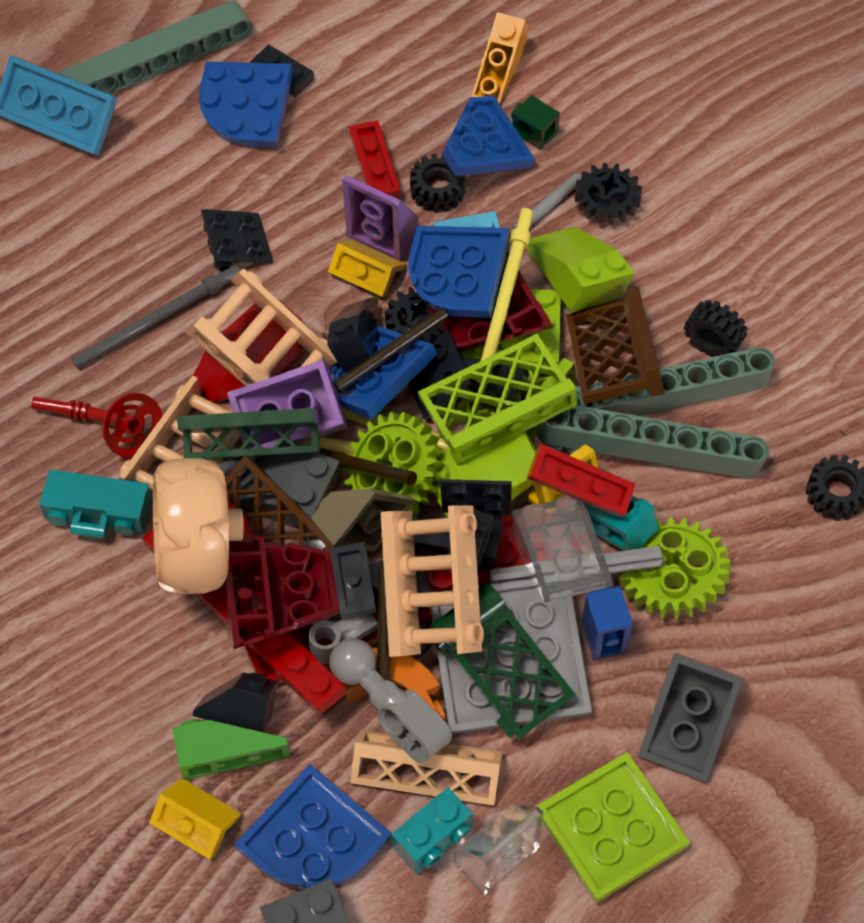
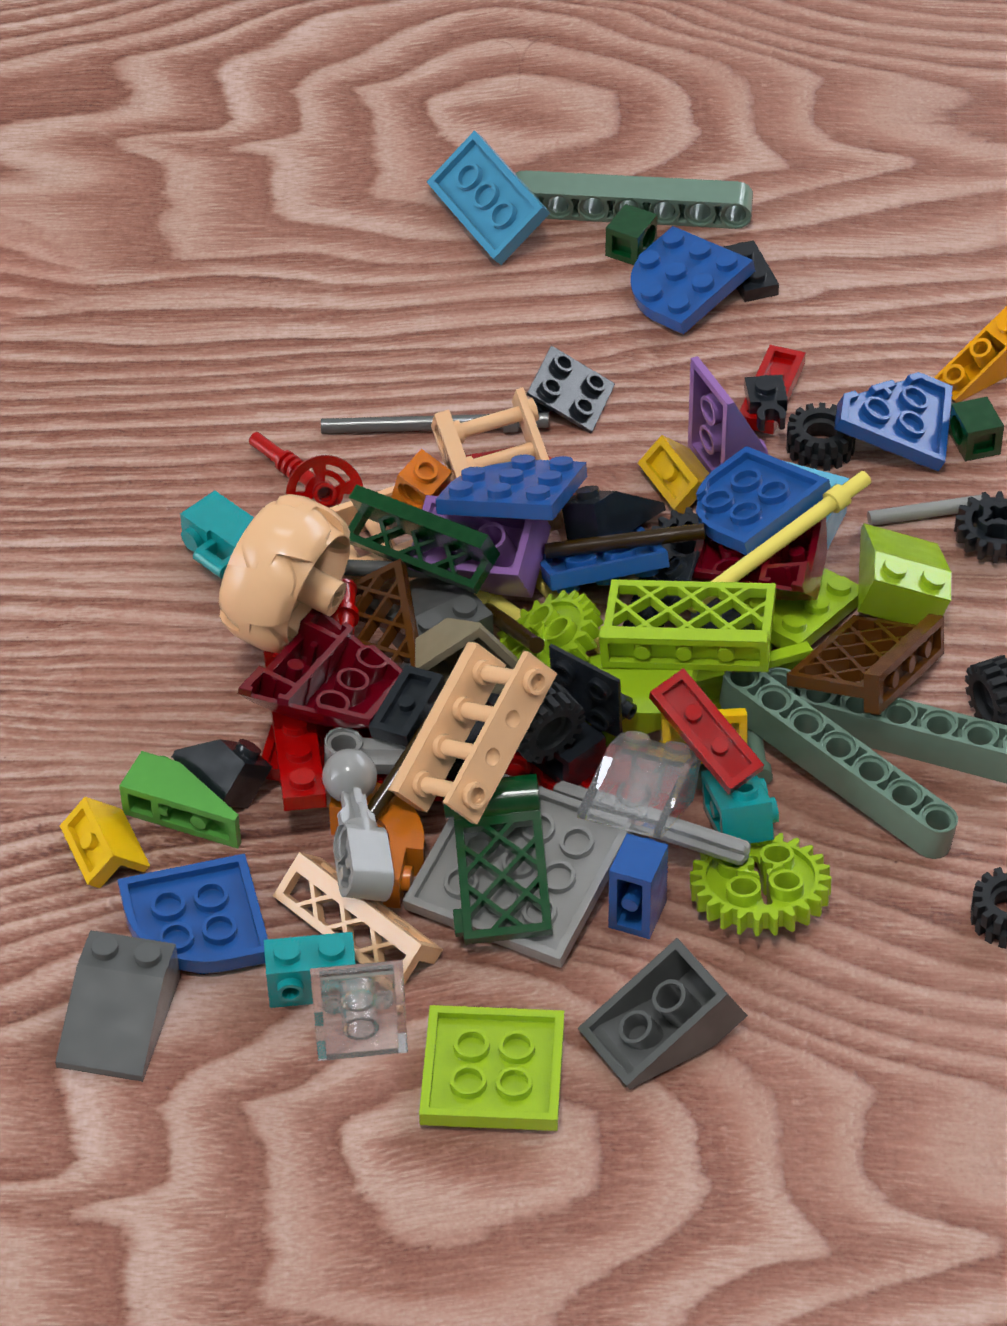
camera: 35 degrees right, 15 degrees down
none -> orange brick [391,449,453,509]
none -> blue plate [435,454,587,520]
none -> dark green brick [605,204,658,265]
none -> black plate [744,375,788,431]

